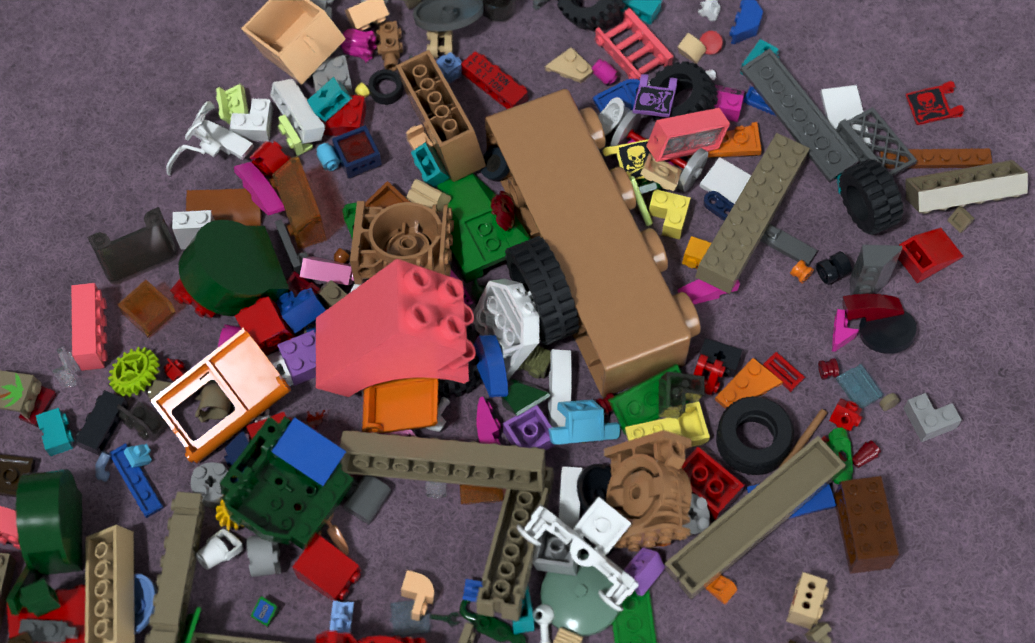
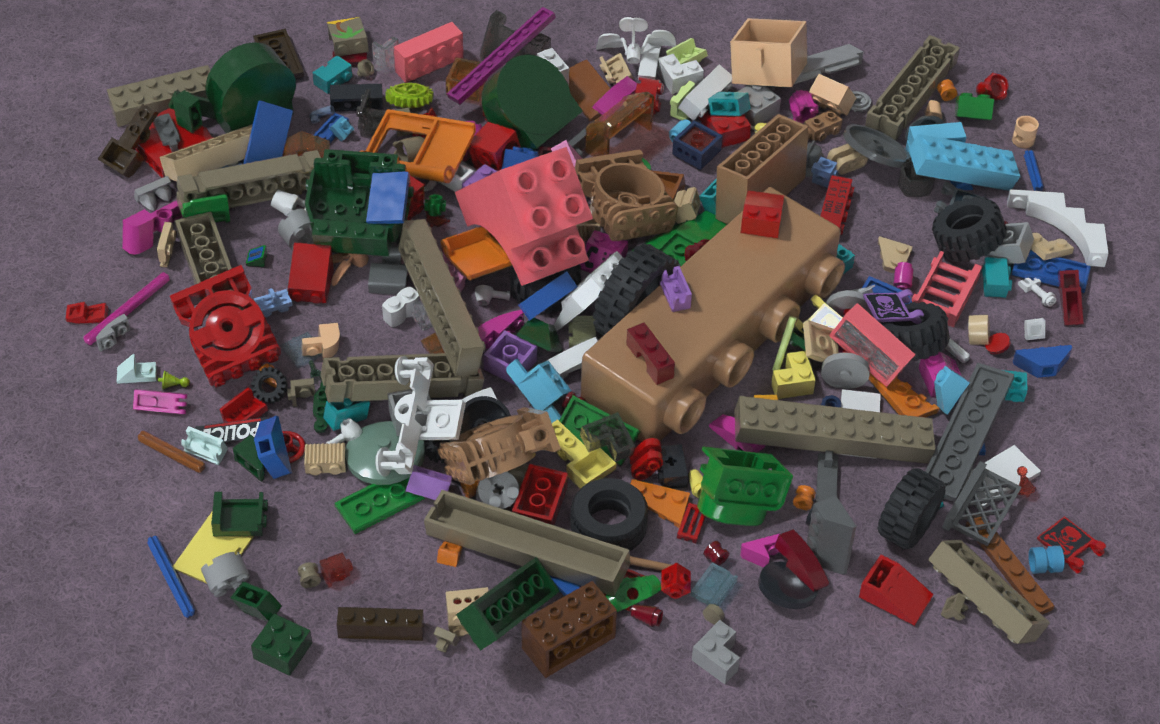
camera: 60 degrees right, 15 degrees down
none -> blue tile [243,101,293,164]
none -> clear orange brick [282,131,330,158]
none -> dark tan tile [357,59,374,77]
none -> white brick [382,287,420,327]
none -> green gear [424,194,446,216]
none -> magenta plate [447,7,556,105]
none -> dark green brick [456,557,560,651]
none -> tan bracket [599,53,634,85]
none -> dark red arch [626,322,675,385]
none -> medium lavender hinge [660,266,692,312]
none -> light yellow cone [688,469,703,498]
none -> green brick [697,446,793,526]
none -> red slope [740,190,785,238]
none -> medium azure slope [934,366,970,415]
none -> clear red piece [1017,466,1037,497]
none -> dark azure wheel [1028,546,1064,574]

